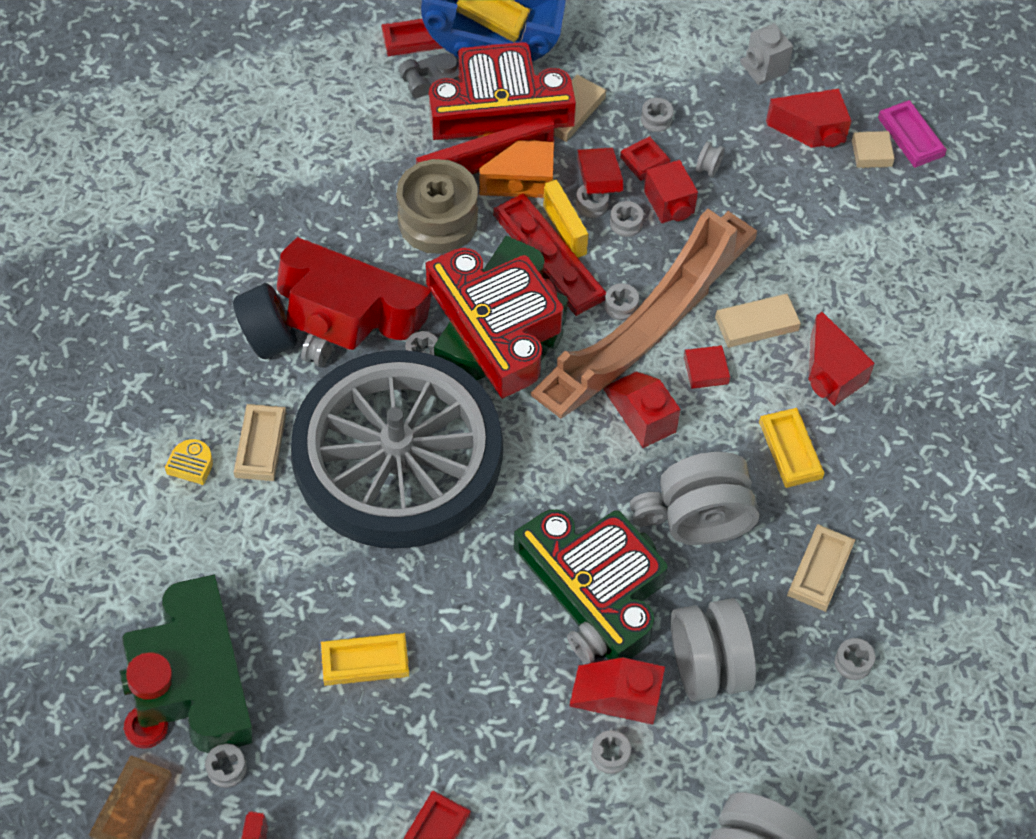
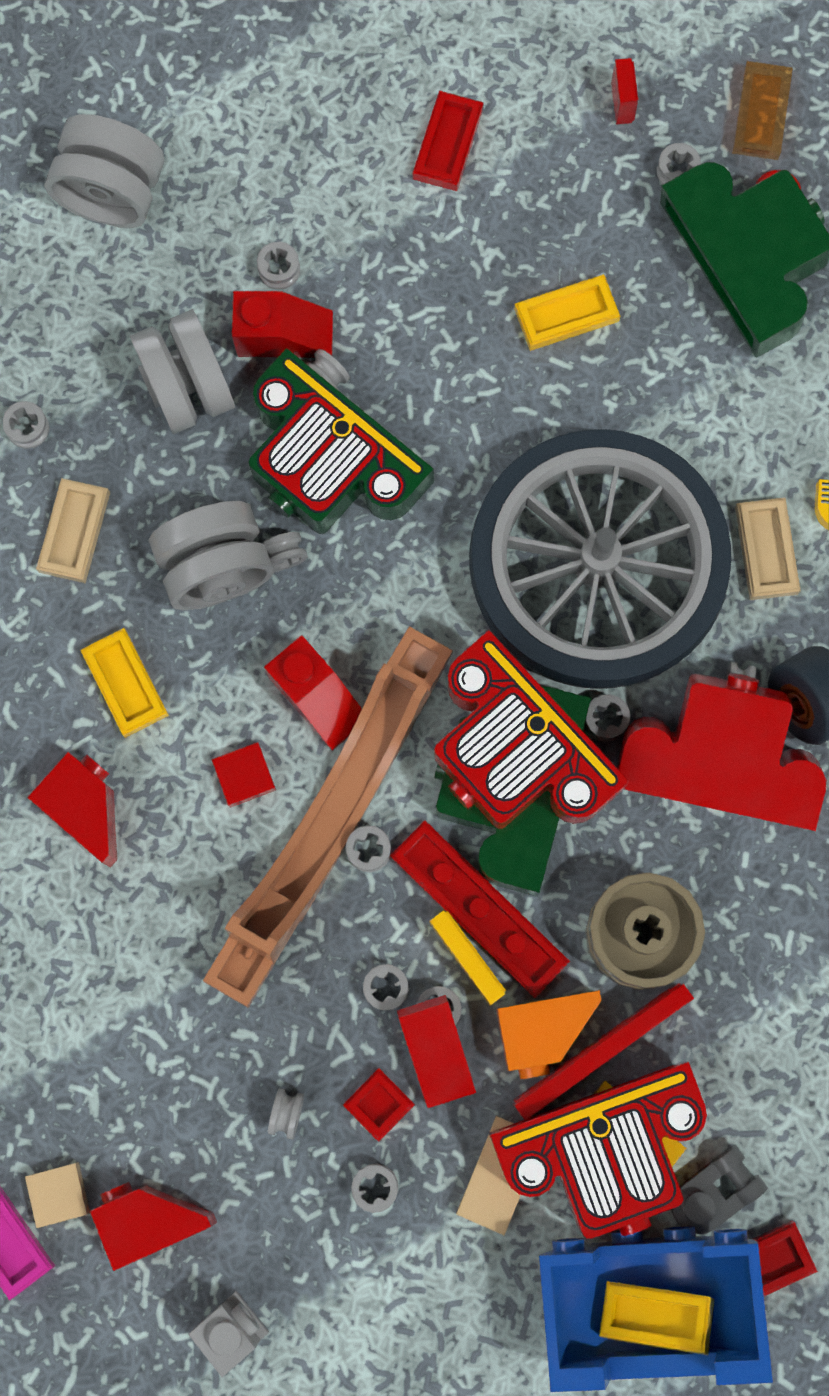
camera: 175 degrees right, 20 degrees up
red tile [126,653,172,699] -> none
red brick [644,160,698,224] -> none
tan tile [715,294,801,348] -> none

